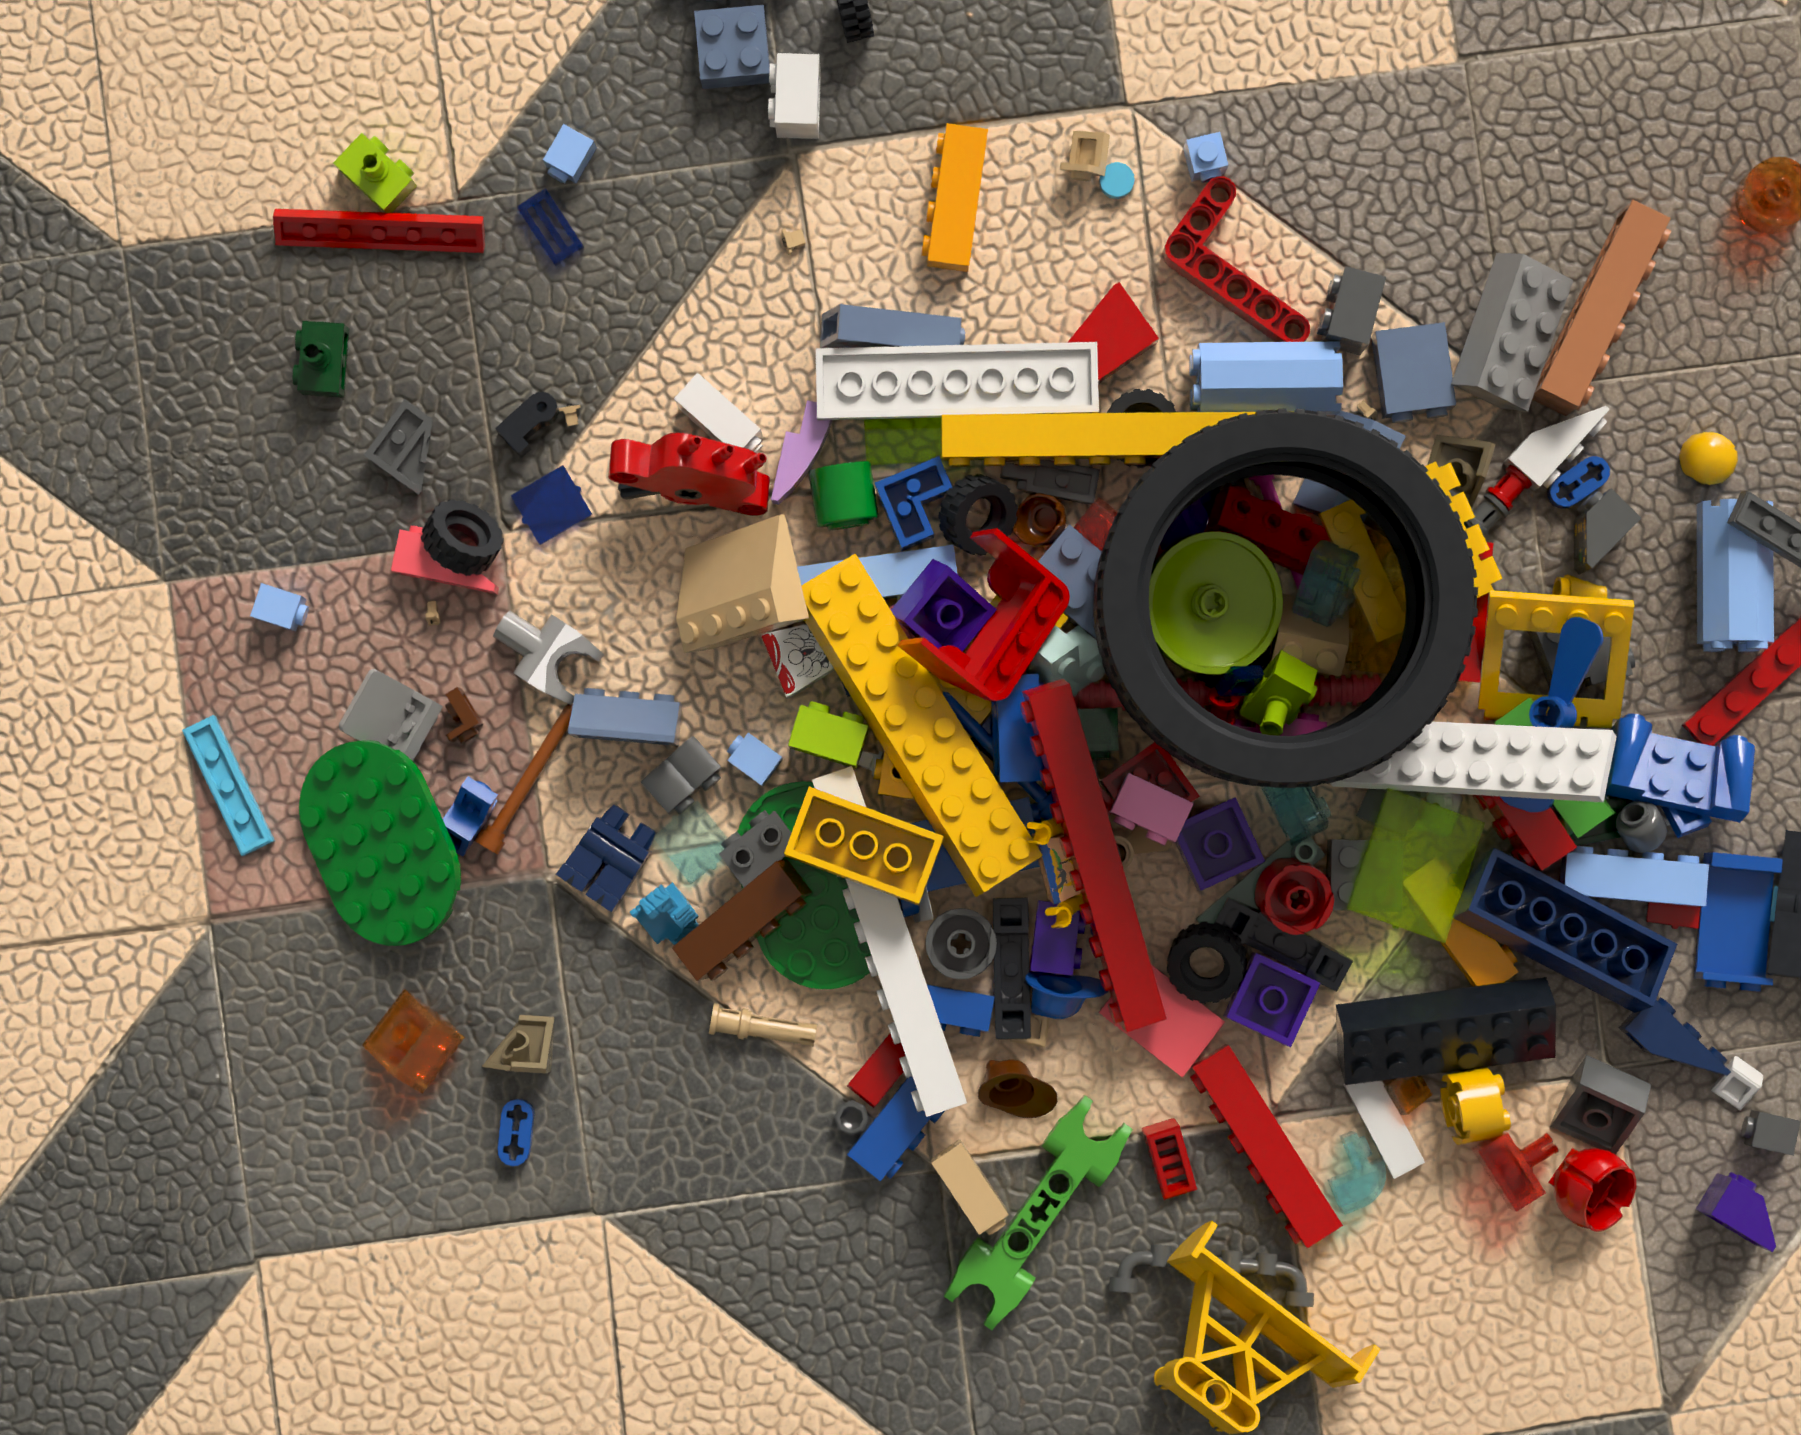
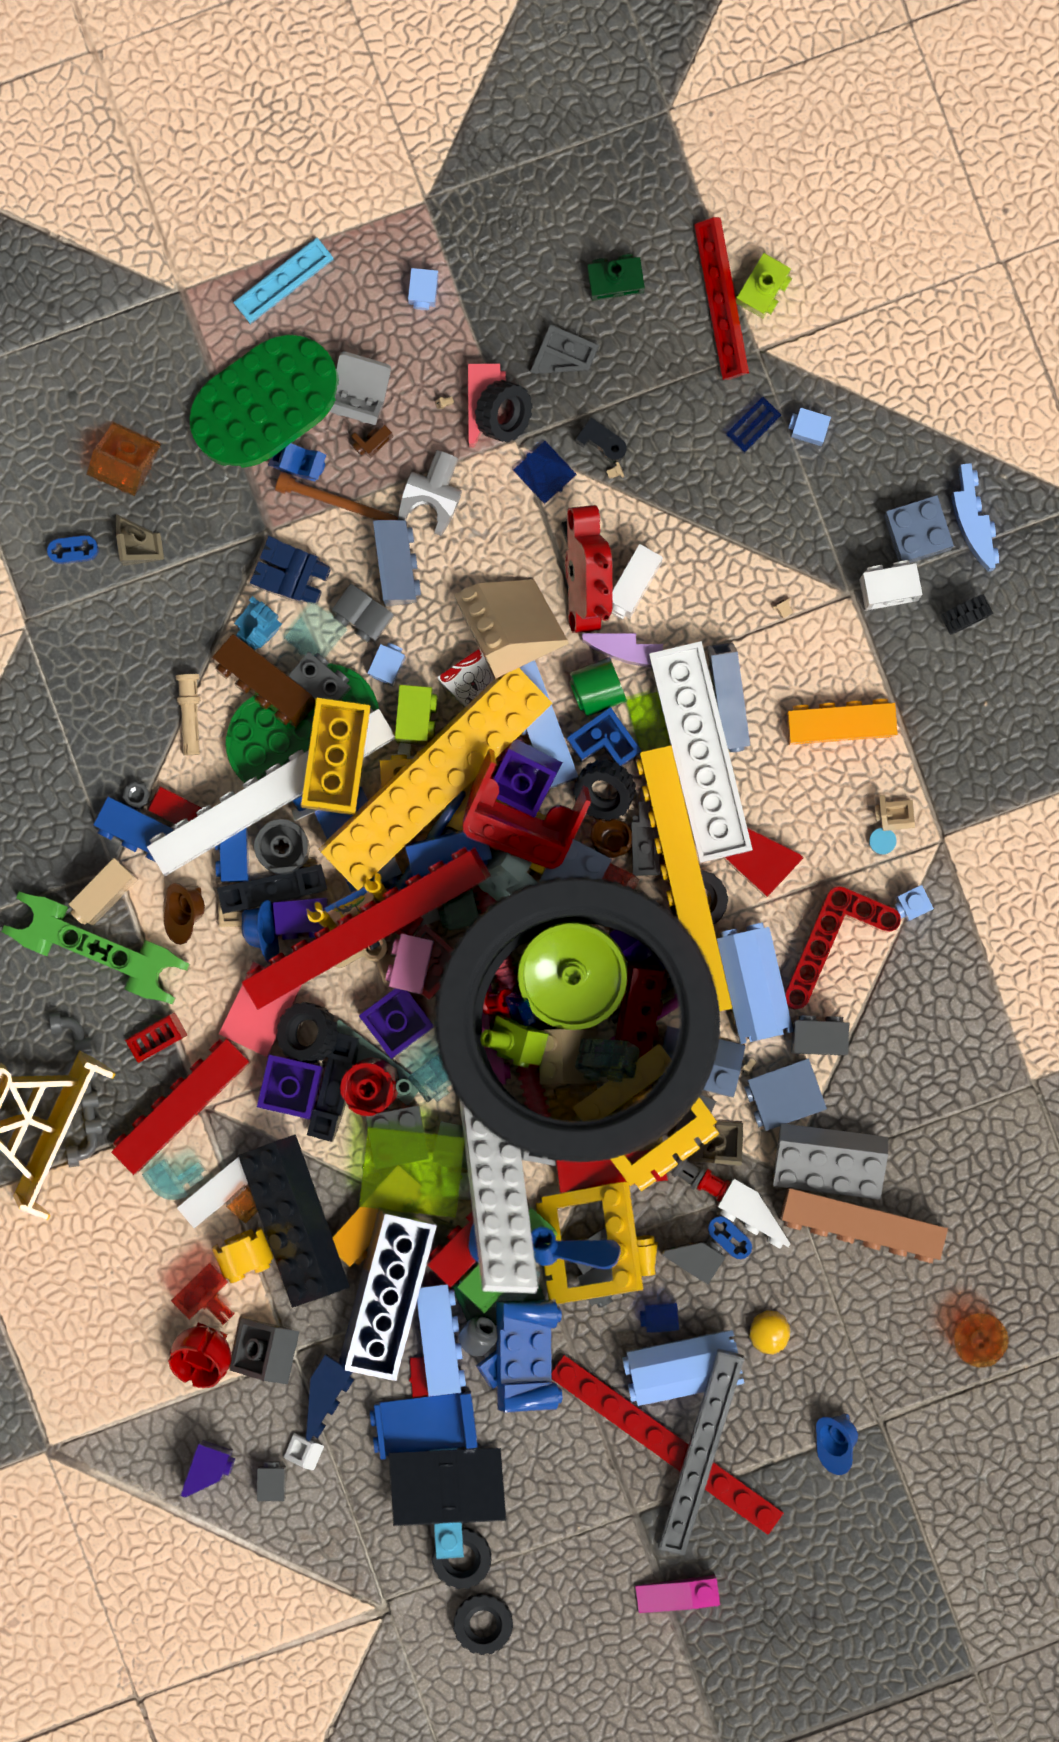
camera: 80 degrees right, 0 degrees up
none -> clear blue brick [640,1302,679,1333]

